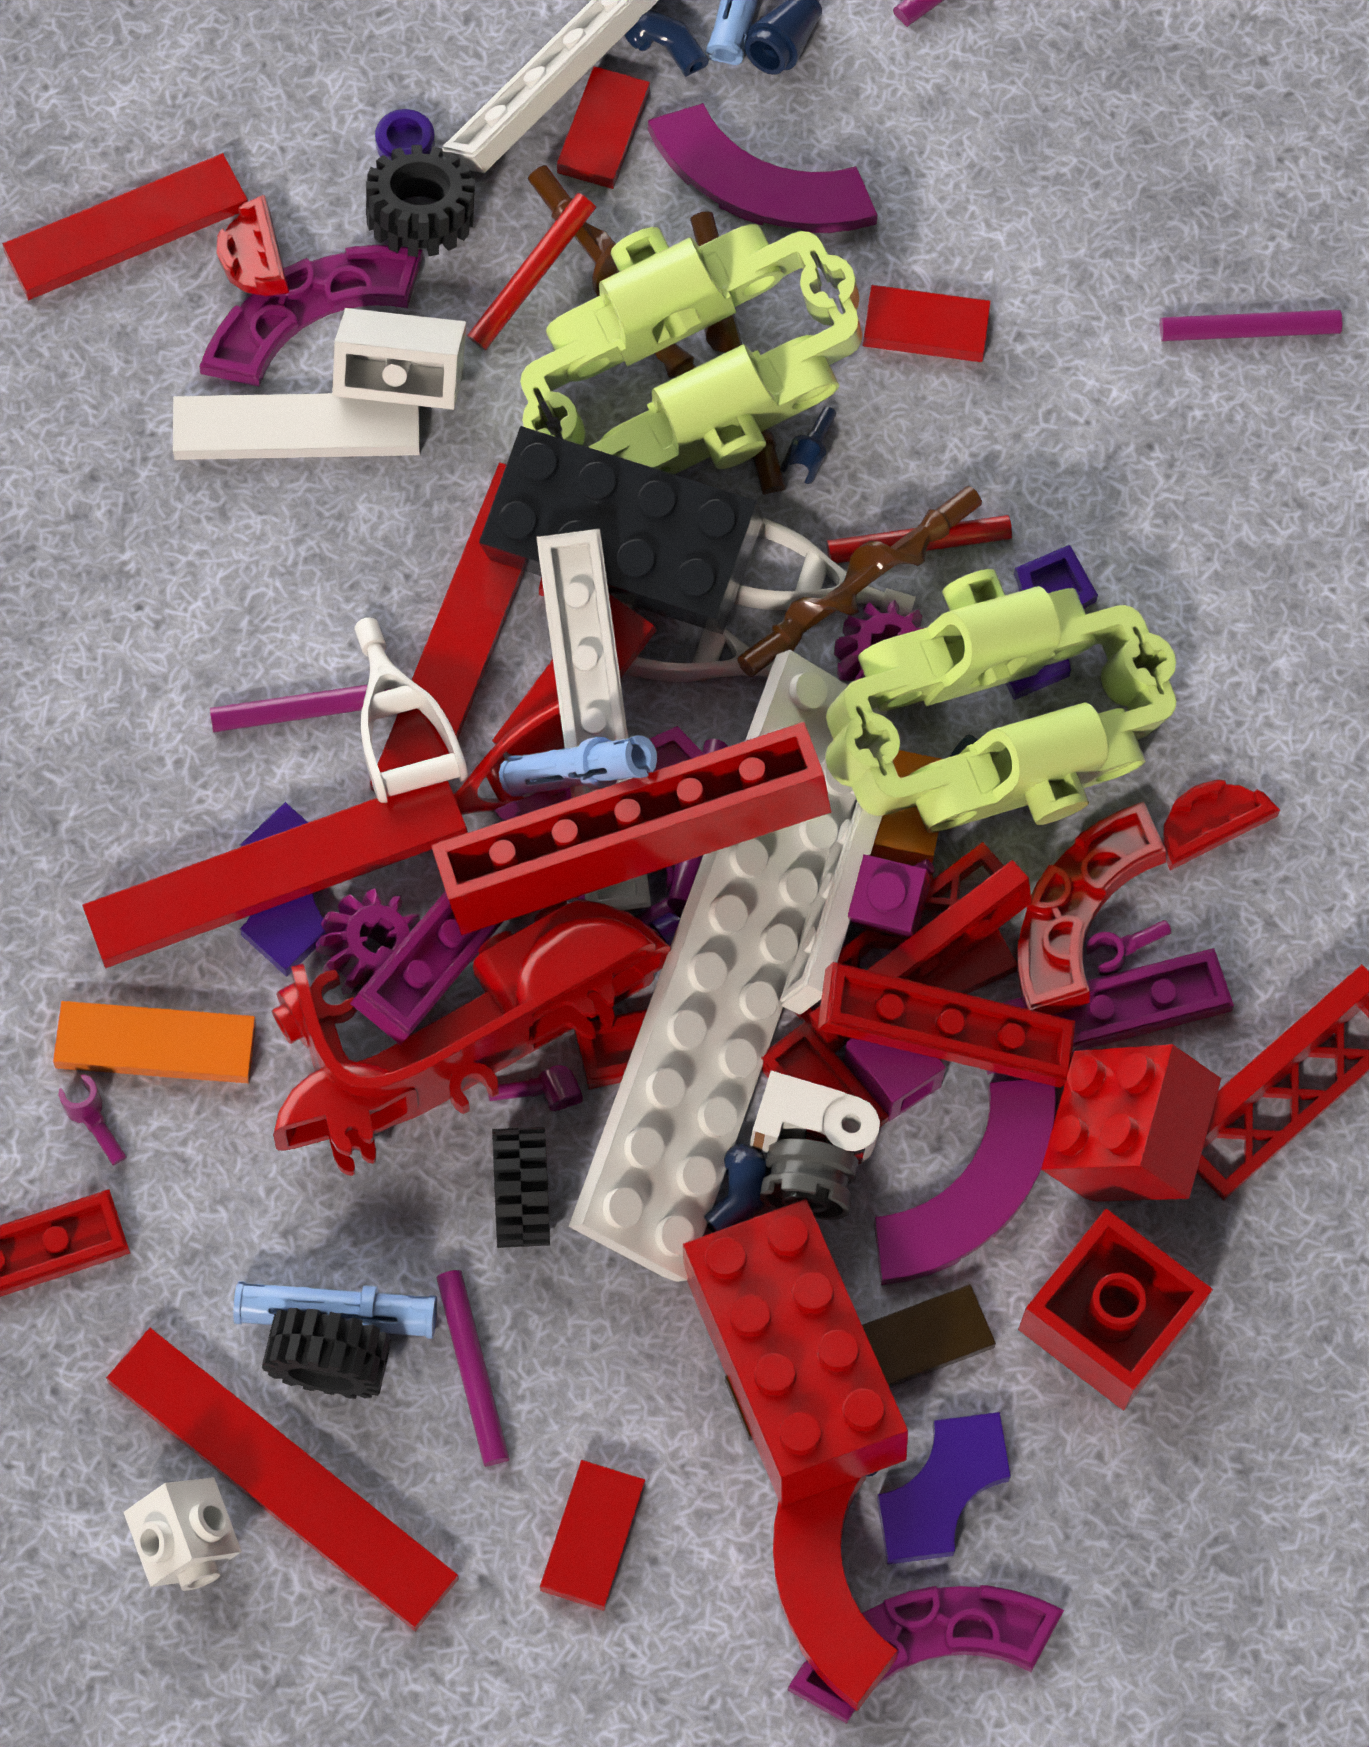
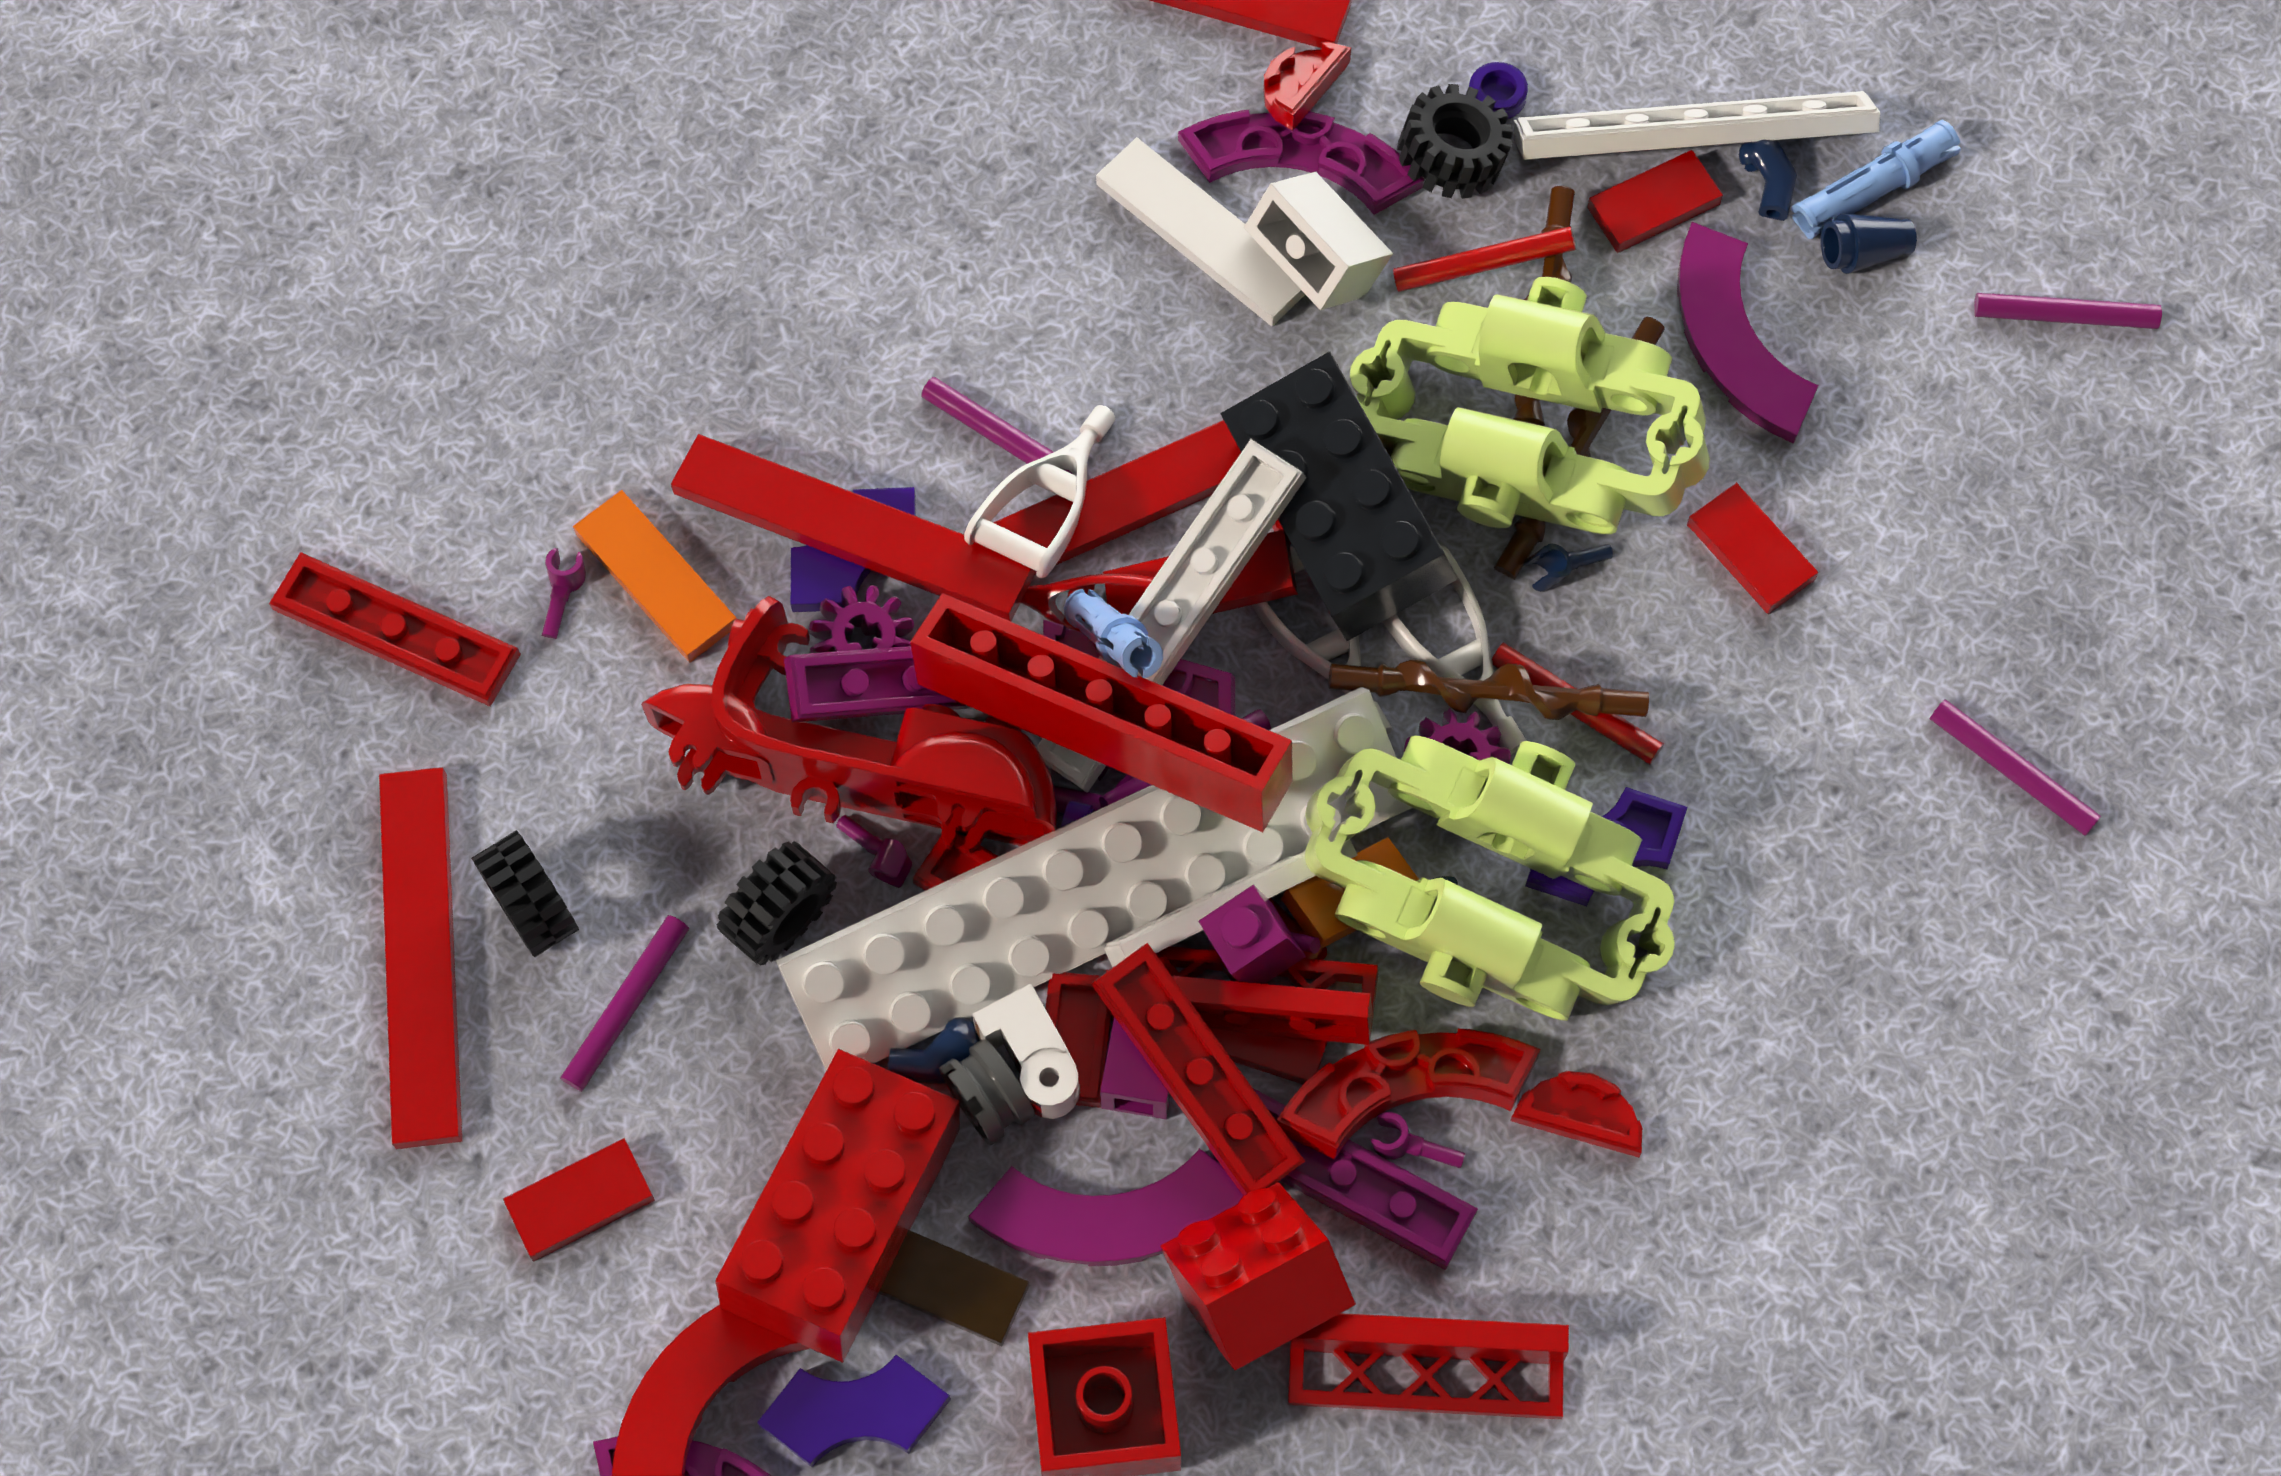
camera: 50 degrees right, 0 degrees up
white brick [124,1477,242,1591] -> none
light blue pin [233,1281,437,1339] -> none

